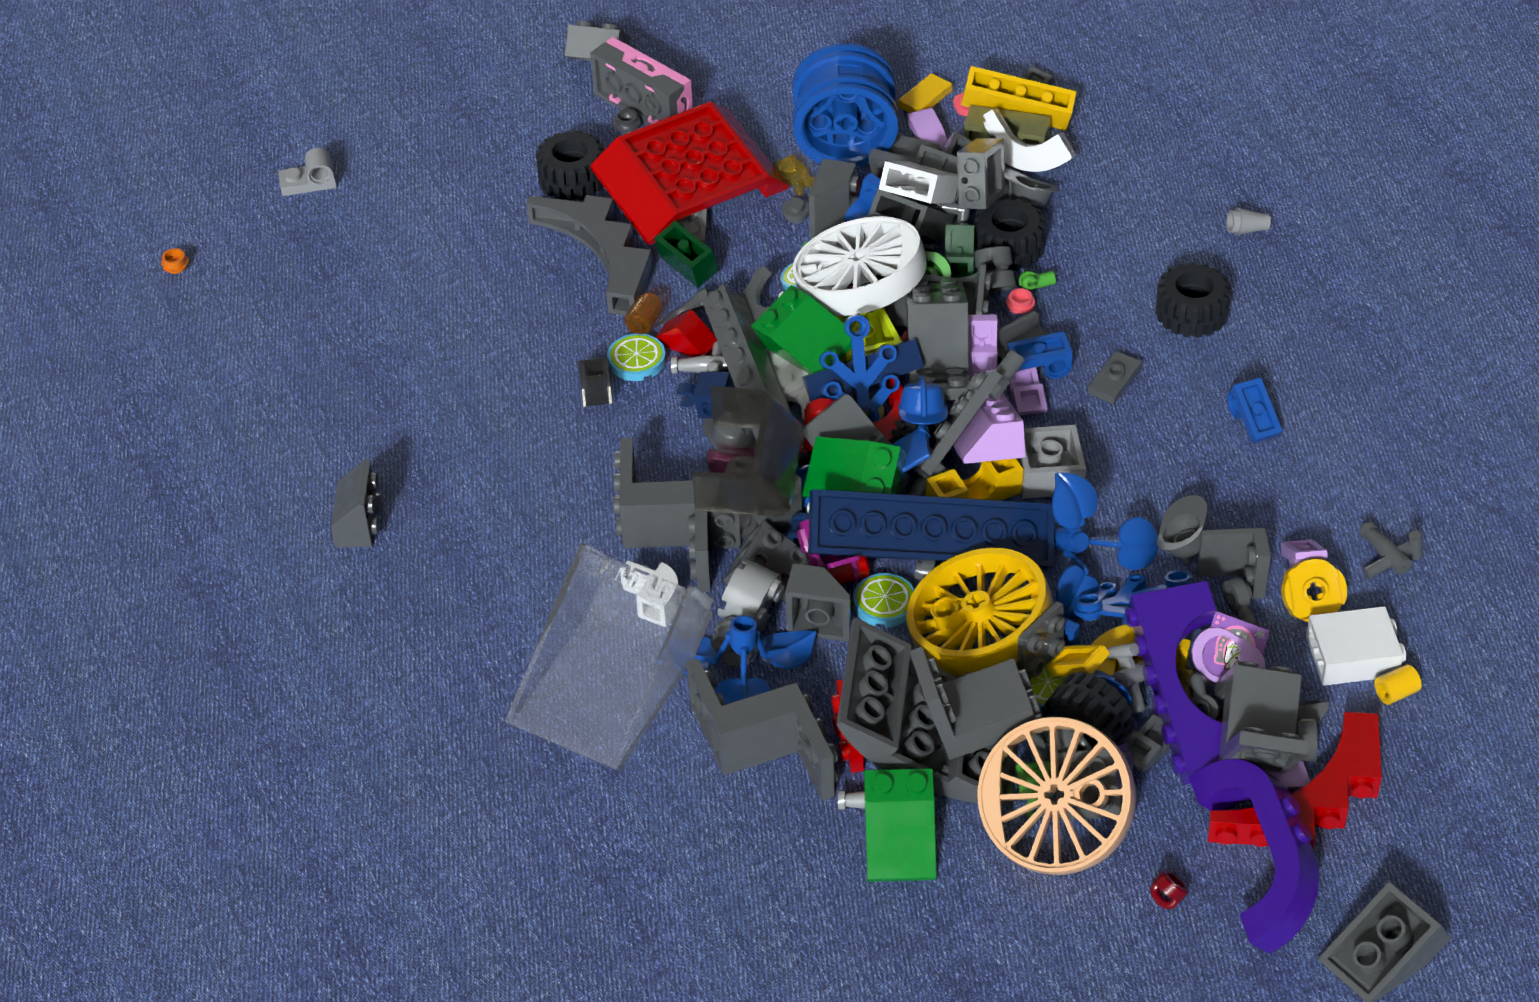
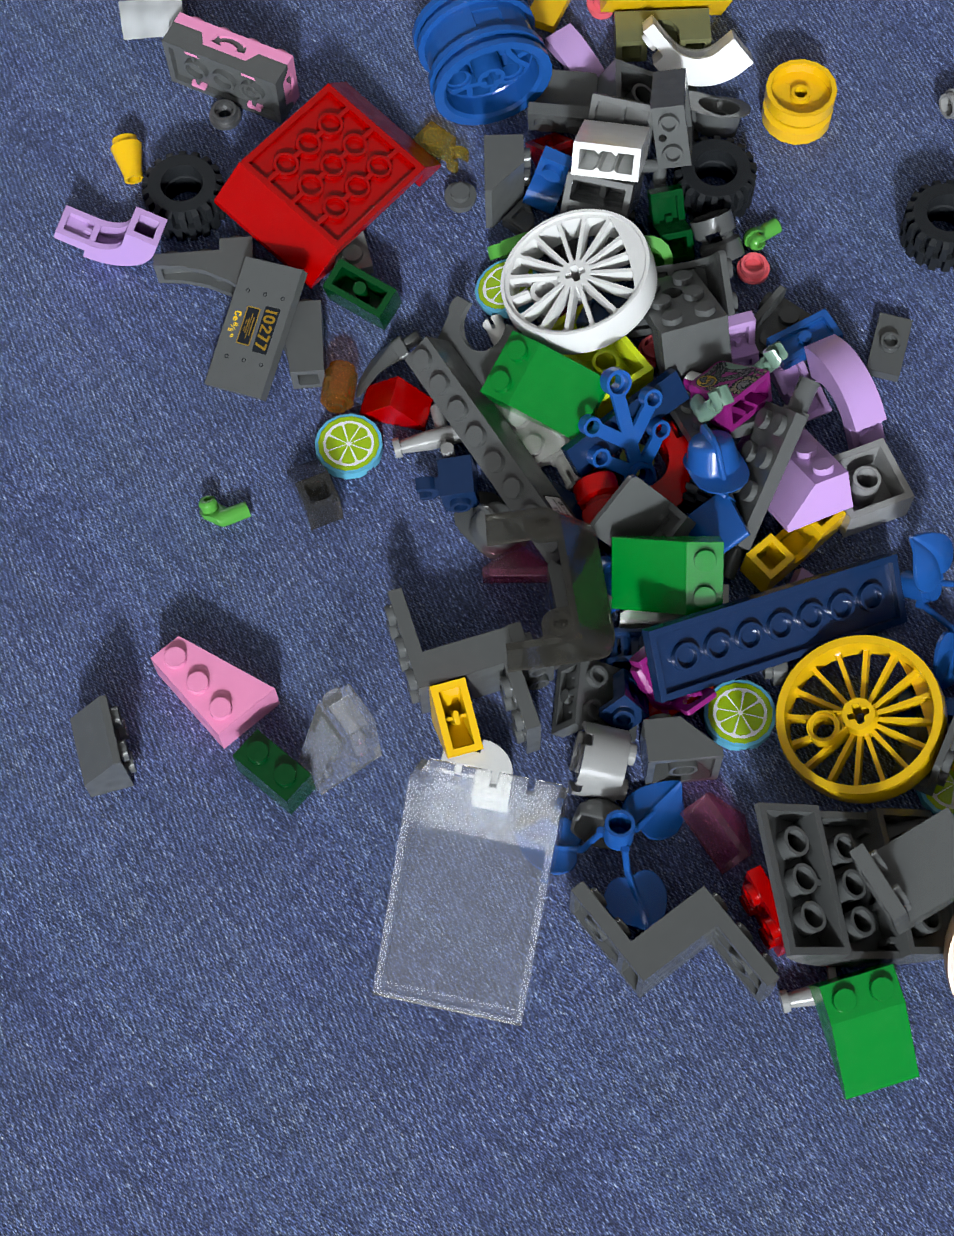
camera: 15 degrees left, 20 degrees up
none -> lavender arch [54,205,168,266]
none -> yellow cone [110,133,144,185]
none -> bright pink wedge [151,636,280,749]
none -> bright green arm [198,495,251,527]
none -> dark grey tile [204,256,308,402]
none -> dark green brick [232,729,316,814]
none -> clear wedge [298,683,382,795]
none -> yellow slope [429,677,484,759]
none -> dark blue bracket [599,668,649,731]
none -> clear pink slope [680,792,753,875]
none -> torso [683,341,788,433]
none -> yellow wheel [761,59,837,145]
none -> lavender arch [804,334,887,450]

